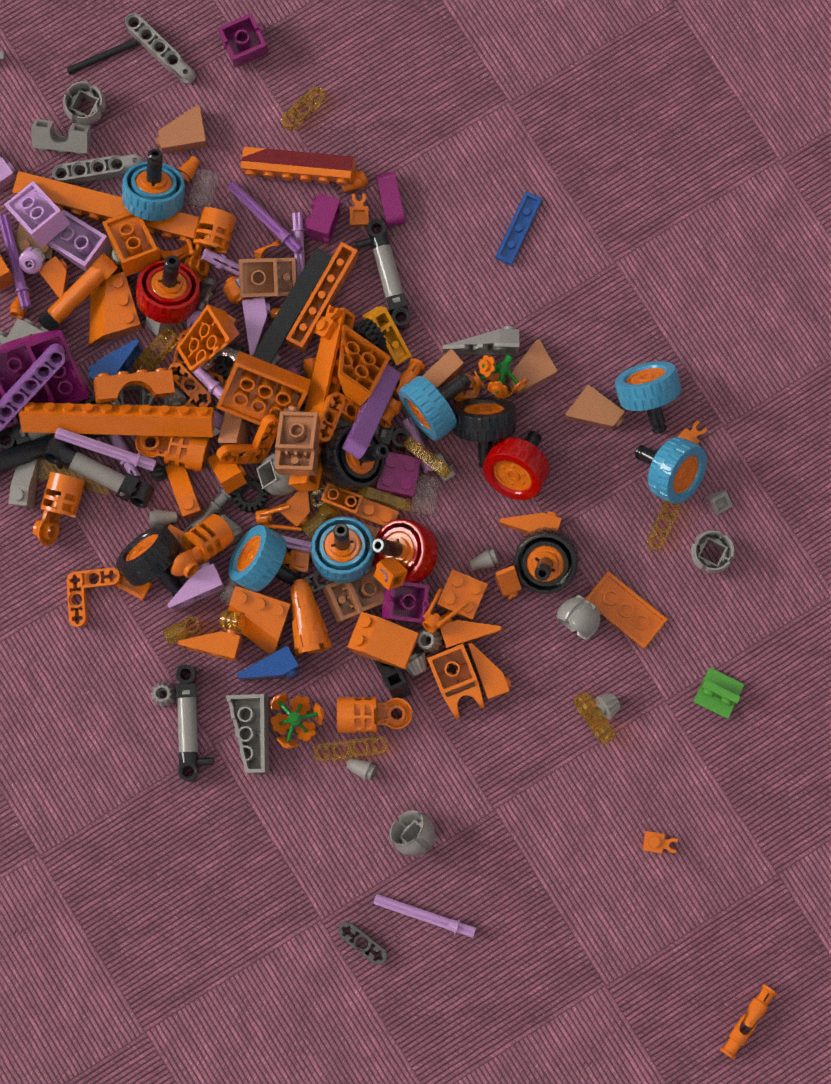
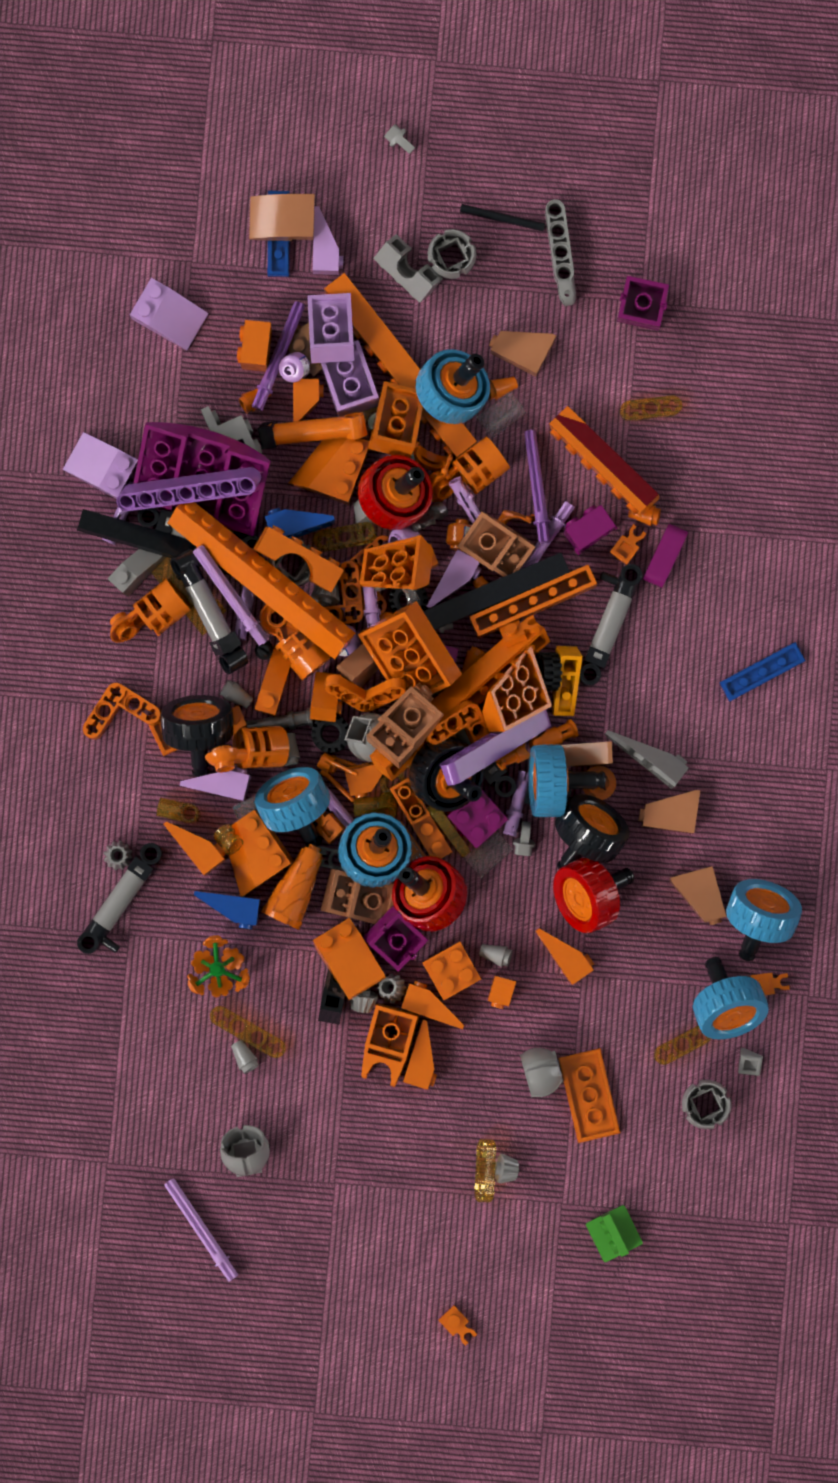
camera: 30 degrees right, 5 degrees up
light grey piece [52,154,145,185] -> none
light grey wedge [226,694,269,774] -> none
orange cylinder [337,696,413,734] -> none
dark grey beam [338,922,387,965] -> none
orange brick [374,557,408,590] -> none
clear yellow beam [403,436,452,478] -> none
orange plant [422,589,468,633] -> none
orange plant [473,355,529,399] -> none
black wheel [514,527,579,594] -> none

